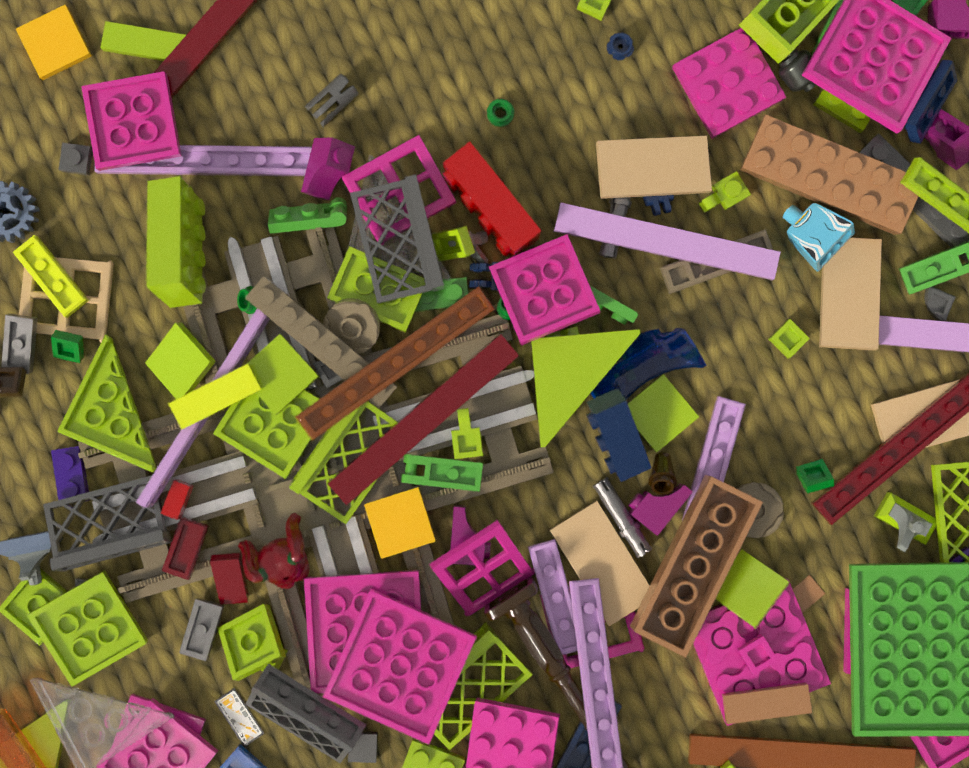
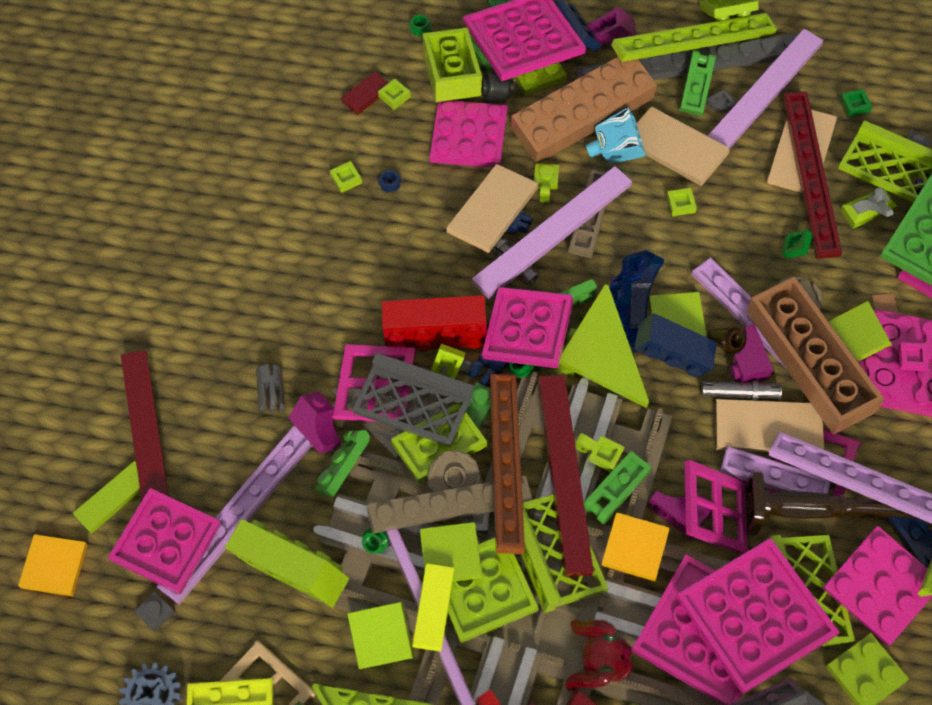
camera: 55 degrees left, 25 degrees down
green plate [487,99,514,127] -> none

